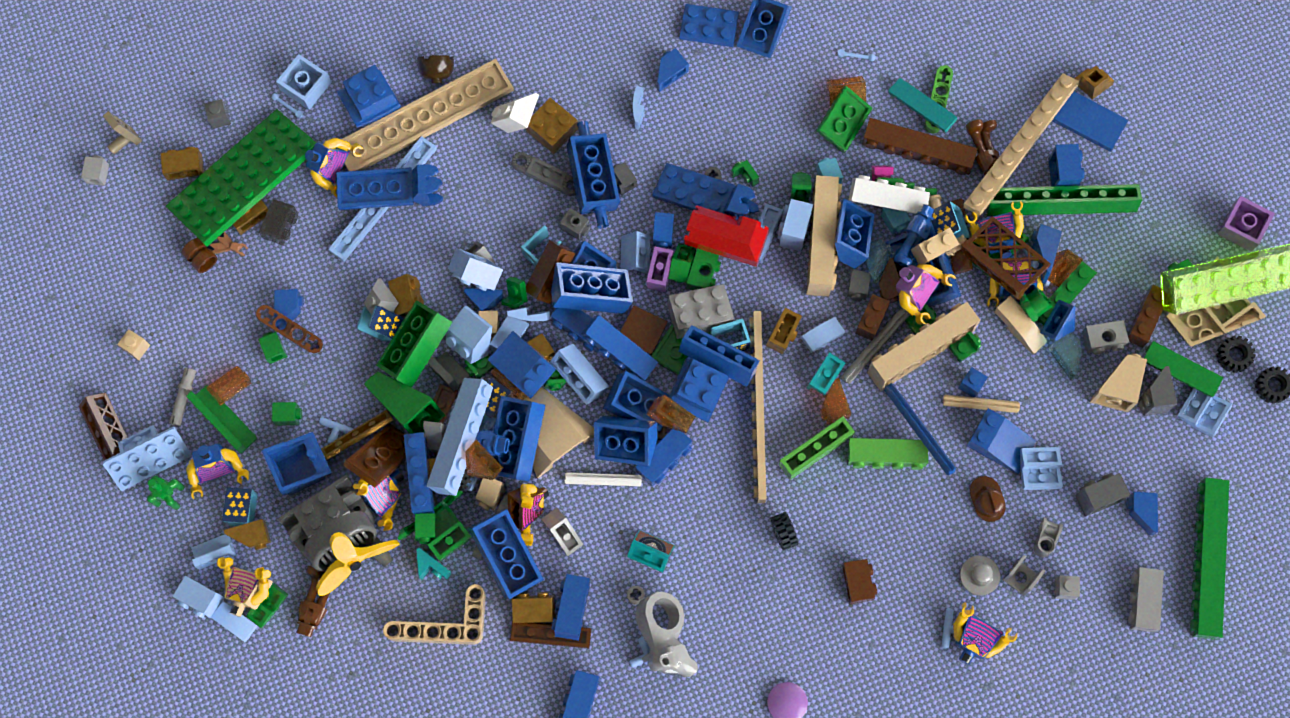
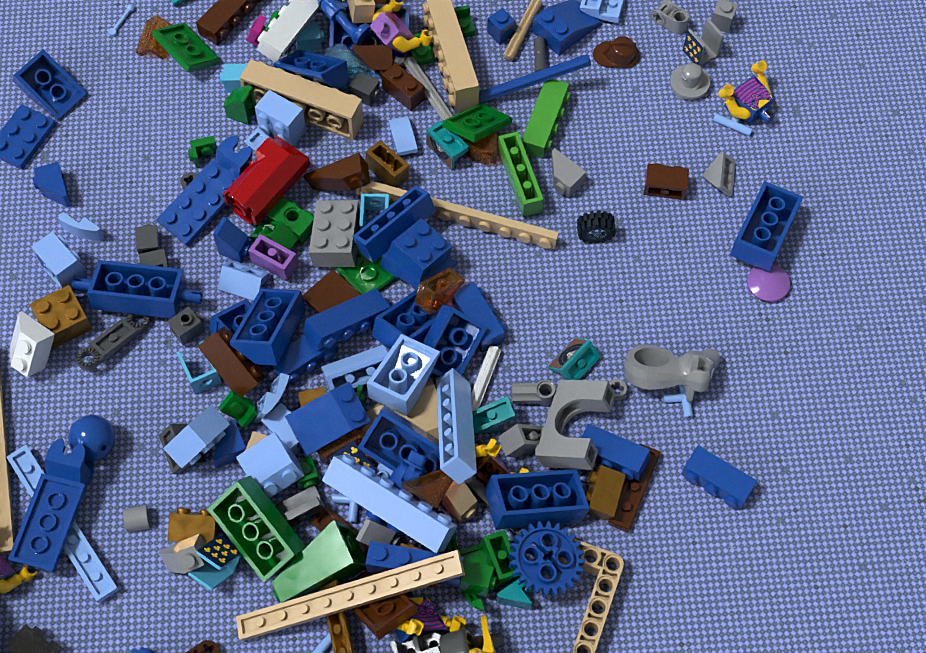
camera: 75 degrees left, 10 degrees down
none -> light blue brick [31,232,86,289]
none -> blue piece [68,414,115,461]
none -> light grey brick [123,505,151,533]
none -> dark grey brick [135,224,161,254]
none -> tan plate [236,550,465,641]
none -> reddish brown slope [303,152,370,191]
none -> light blue slope [367,334,440,416]
none -> light blue brick [436,368,477,484]
none -> green tile [442,103,513,142]
none -> teal slope [472,396,518,434]
none -> blue gear [508,521,585,598]
none -> light grey piece [512,380,556,406]
none -> dark grey piece [534,37,546,72]
none -> light grey arch [535,380,615,470]
none -> light grey slope [551,148,586,198]
none -> light grey slope [702,152,736,197]
none -> blue brick [730,181,803,272]

